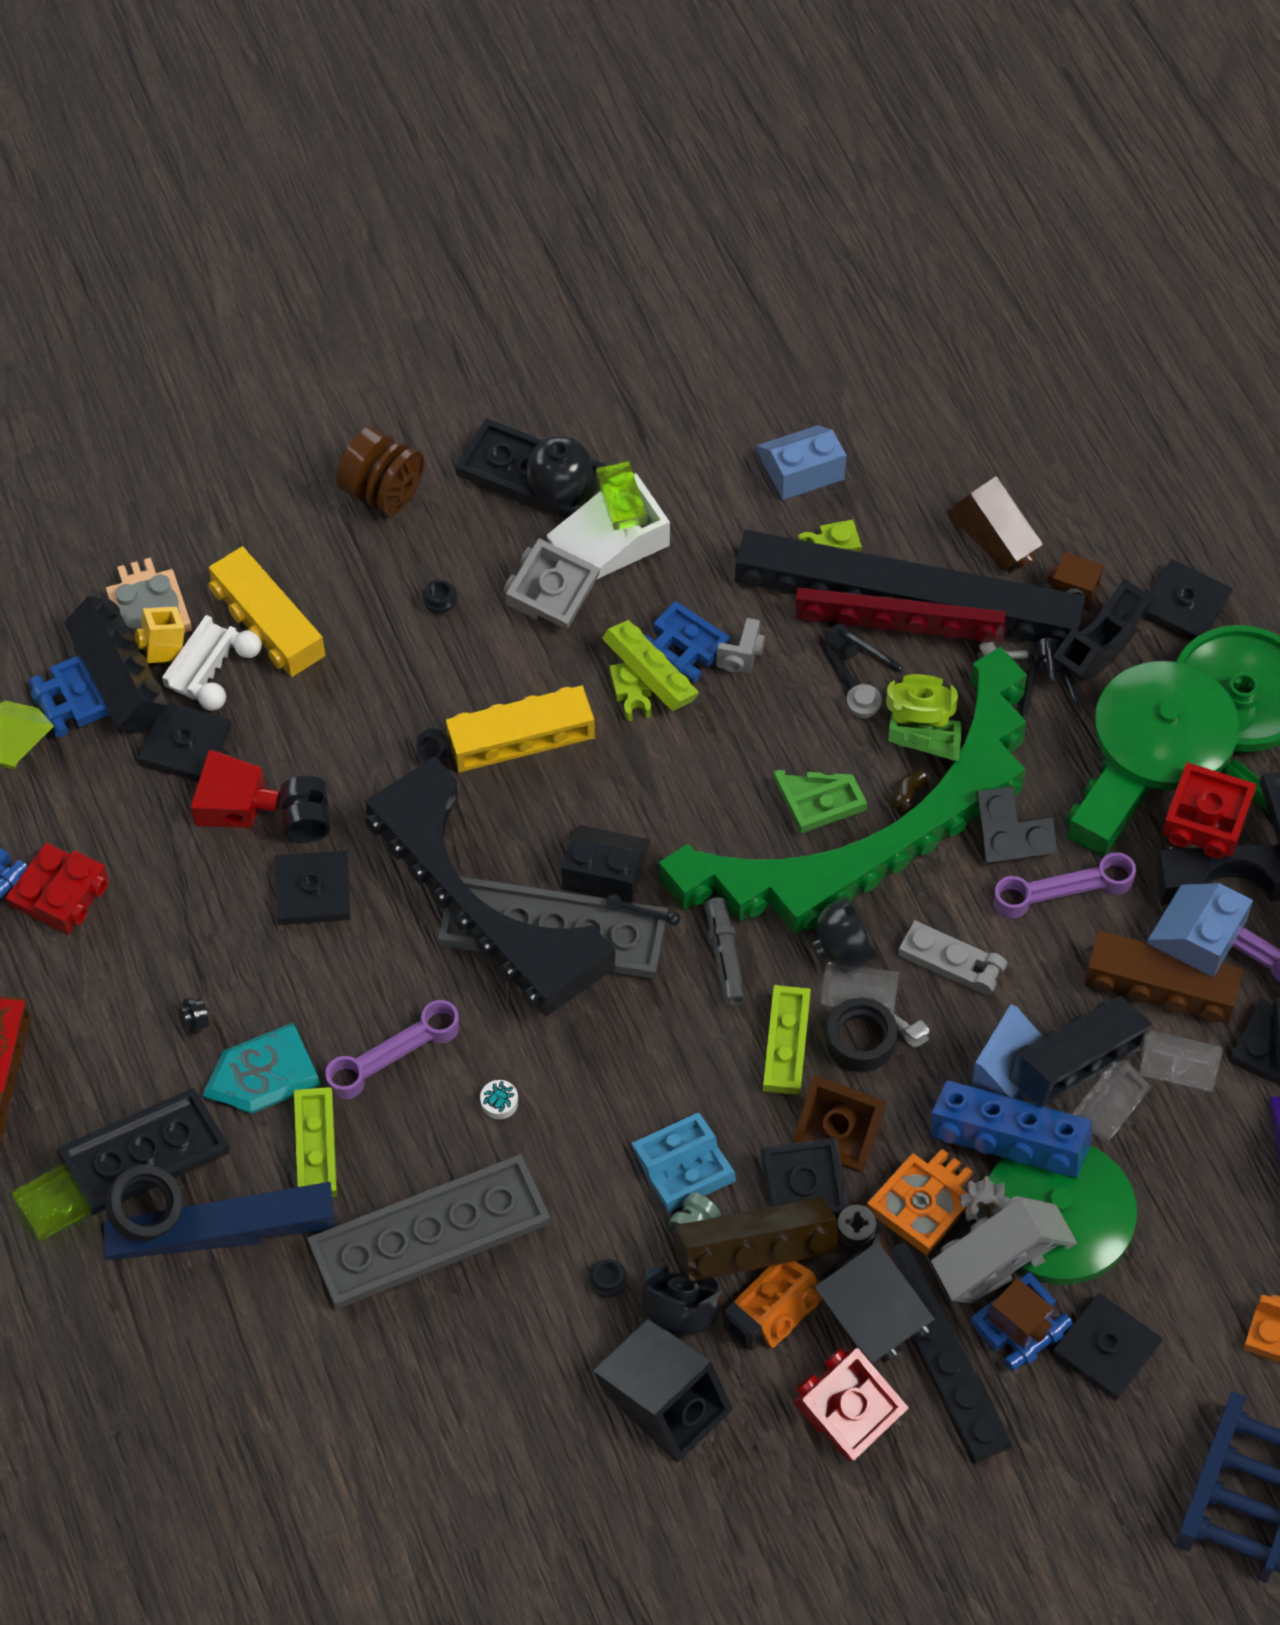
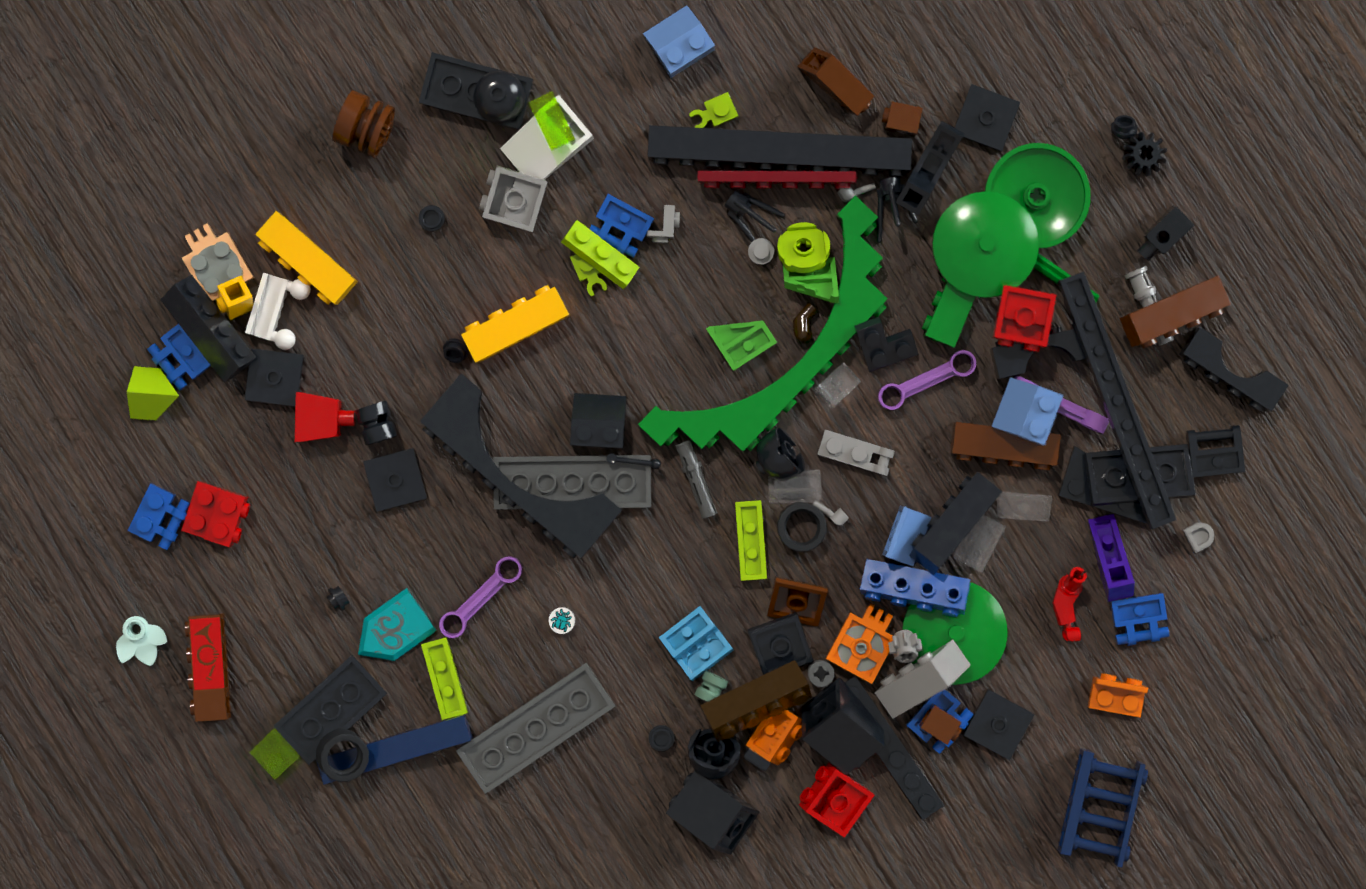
camera: 10 degrees left, 30 degrees up
none -> clear slope [814,362,861,409]
none -> red arm [1052,567,1087,641]

